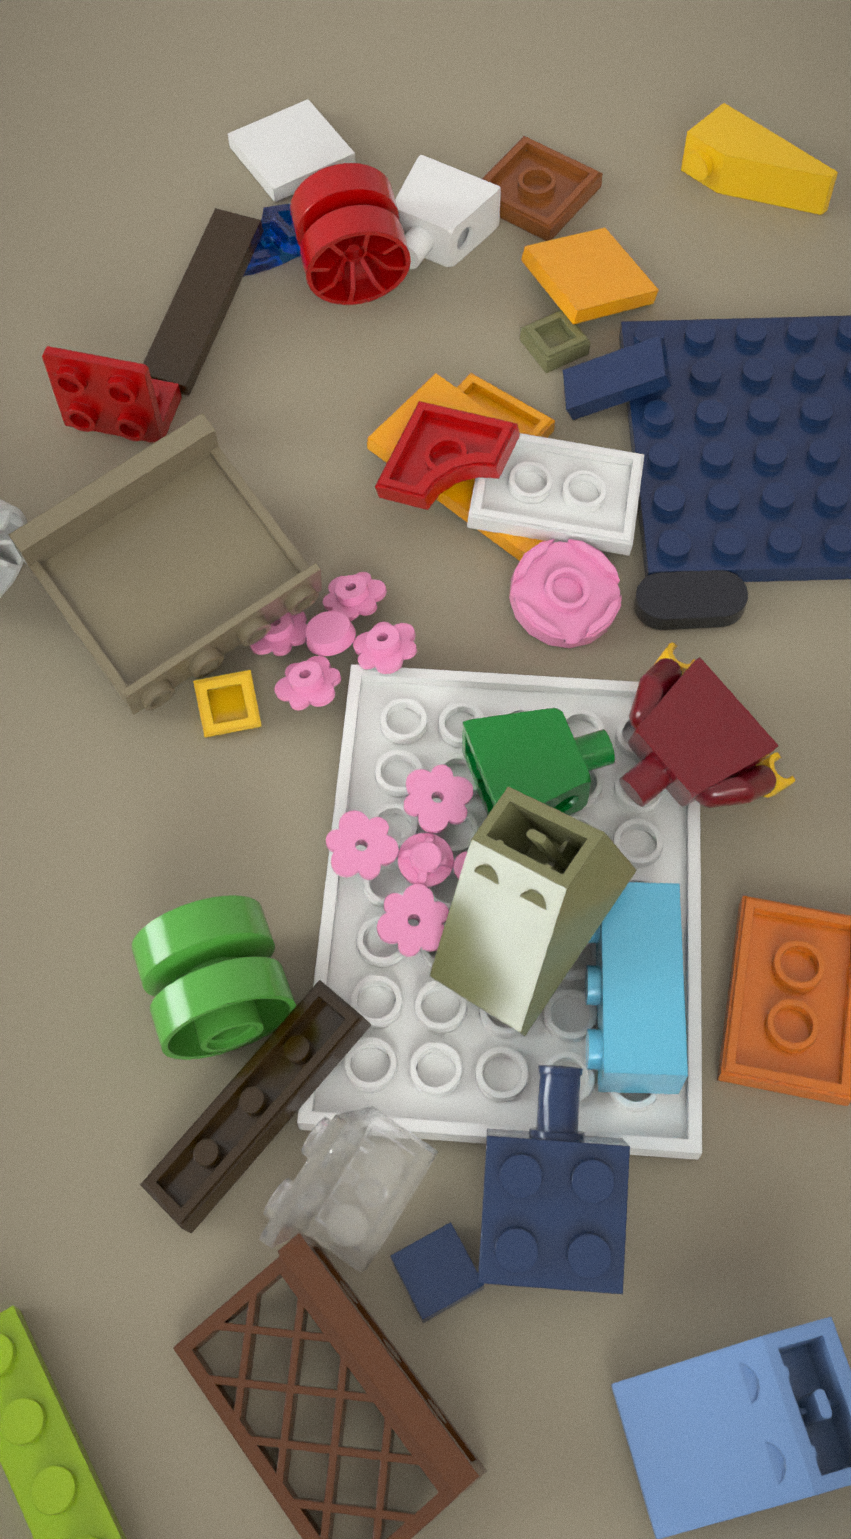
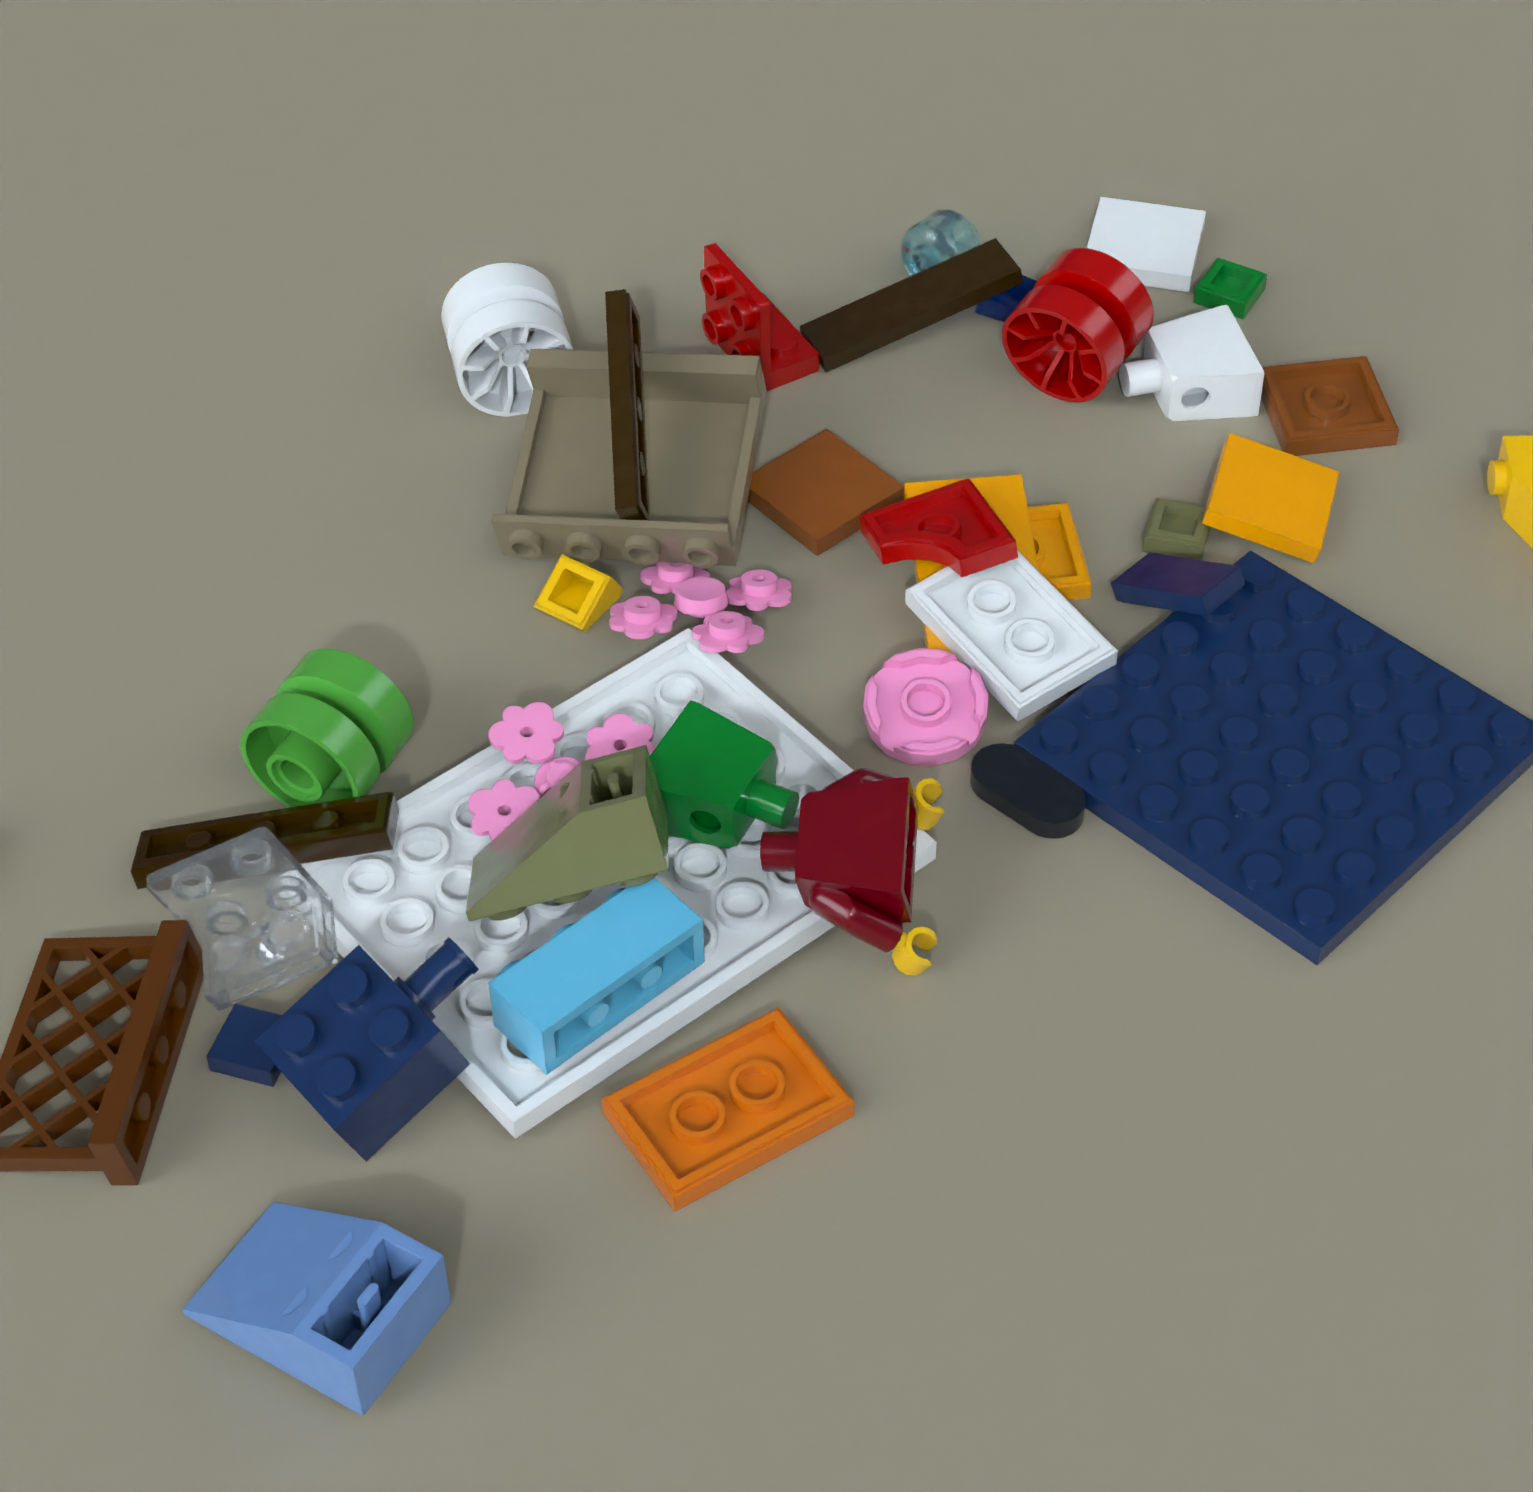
camera: 45 degrees right, 15 degrees down
none -> dark brown tile [605,289,650,521]
none -> dark orange tile [747,429,904,556]
none -> clear light blue head [900,210,981,276]
none -> green tile [1193,258,1267,320]

